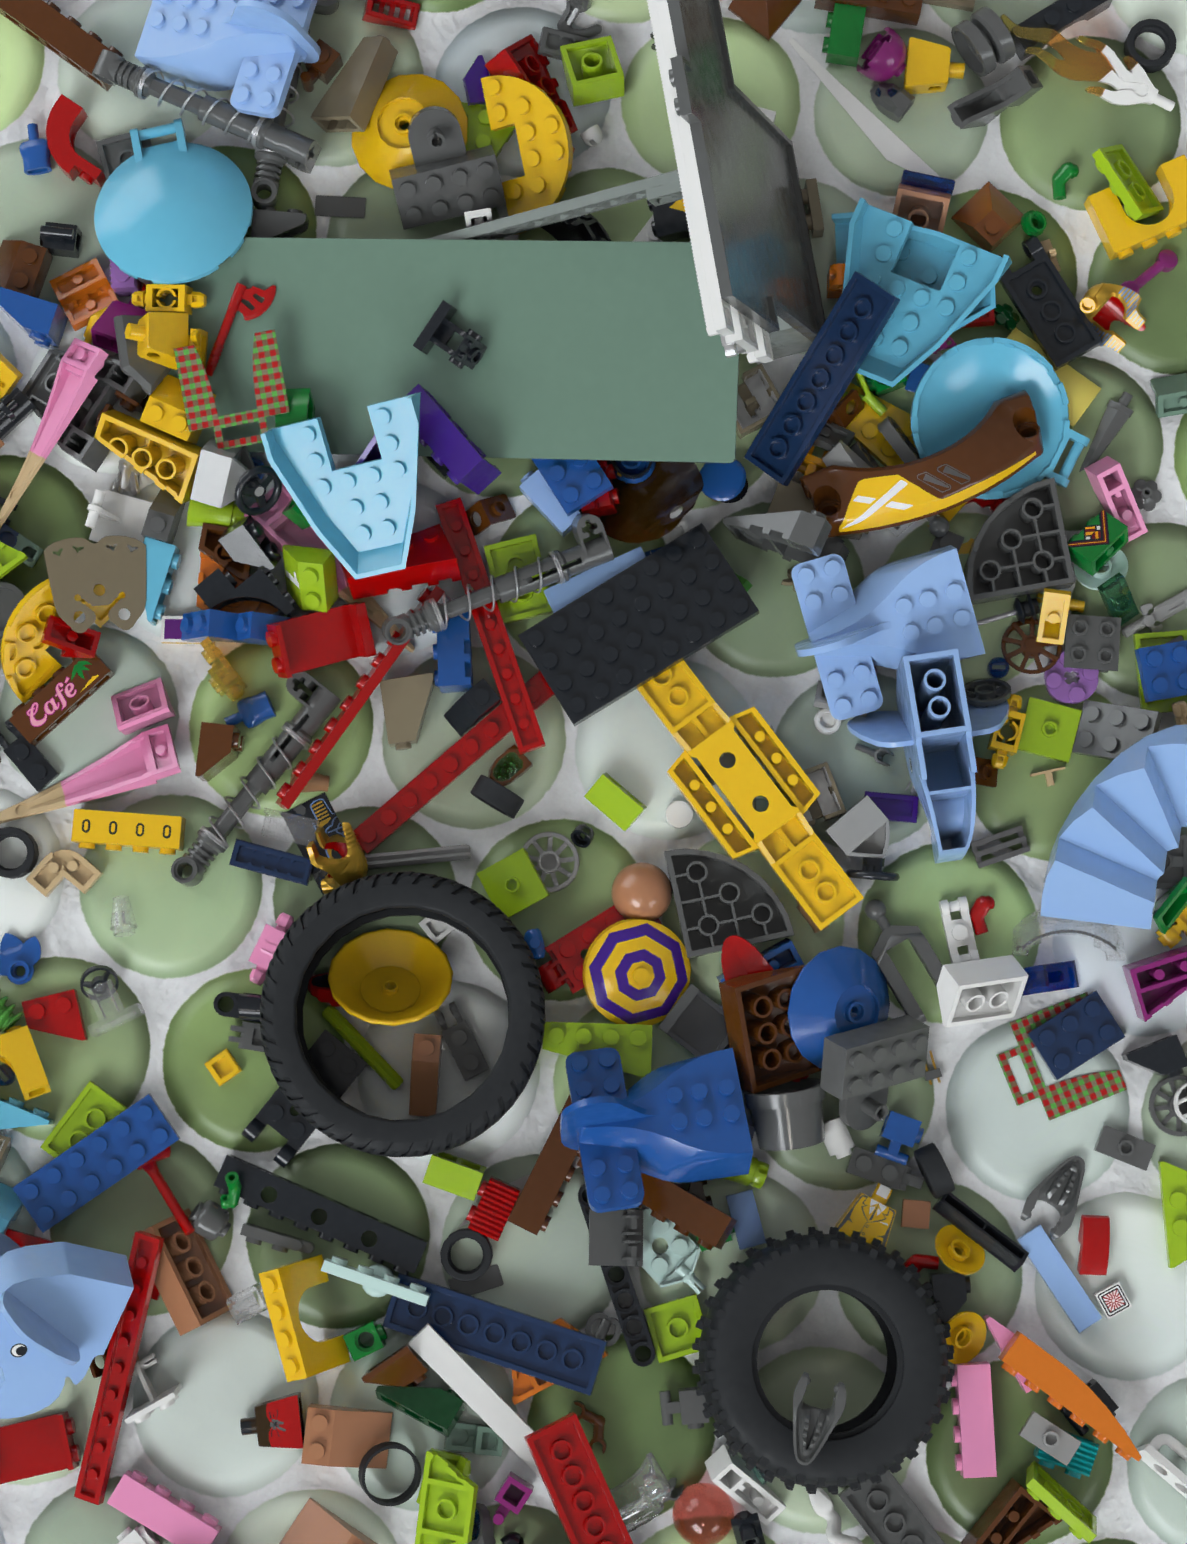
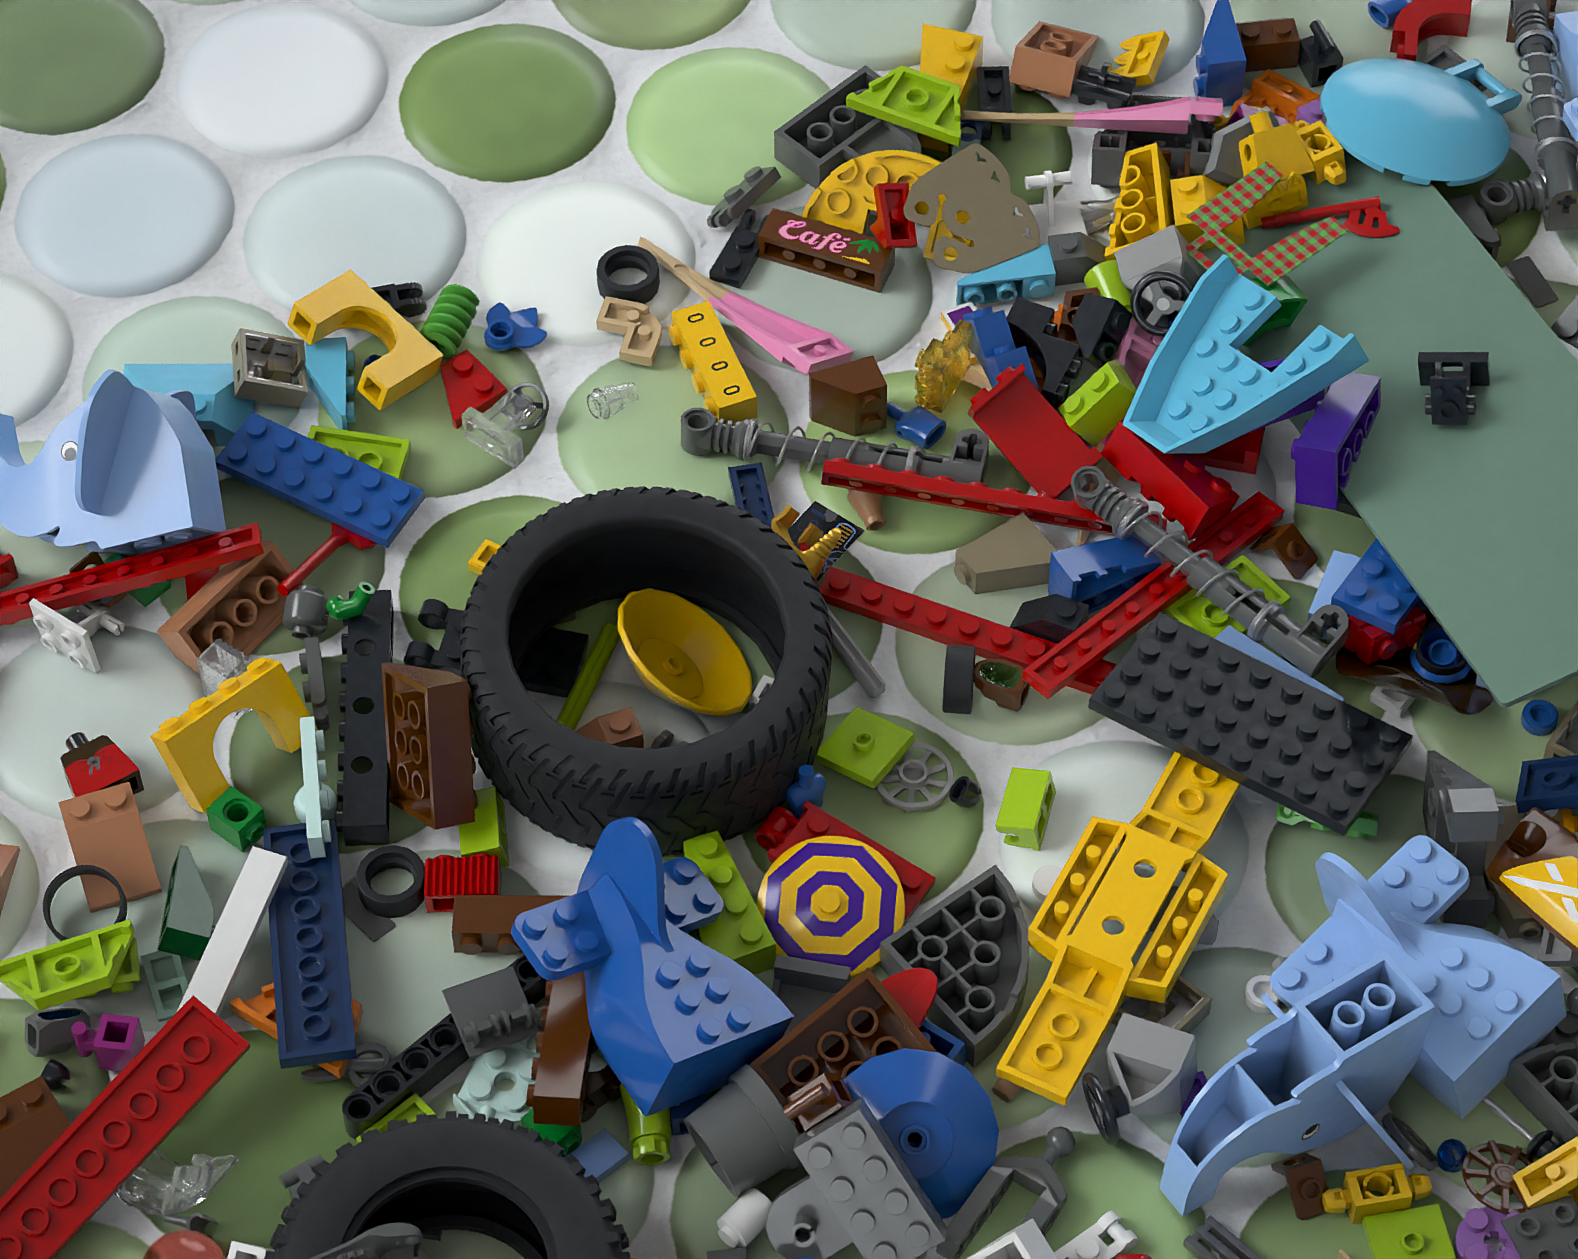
camera: 60 degrees right, 30 degrees down
bright pink slope [111,677,176,735] -> none
clear panel [261,808,320,846] -> none
reddish brown slope [361,1343,430,1387] -> none
reddish brown arm [568,1400,607,1454] -> none
nougat piece [611,862,672,921] -> none
blue piece [700,459,748,503] -> none
none -> reddish brown slope [381,662,478,830]
none -> reddish brown brick [783,1073,855,1131]

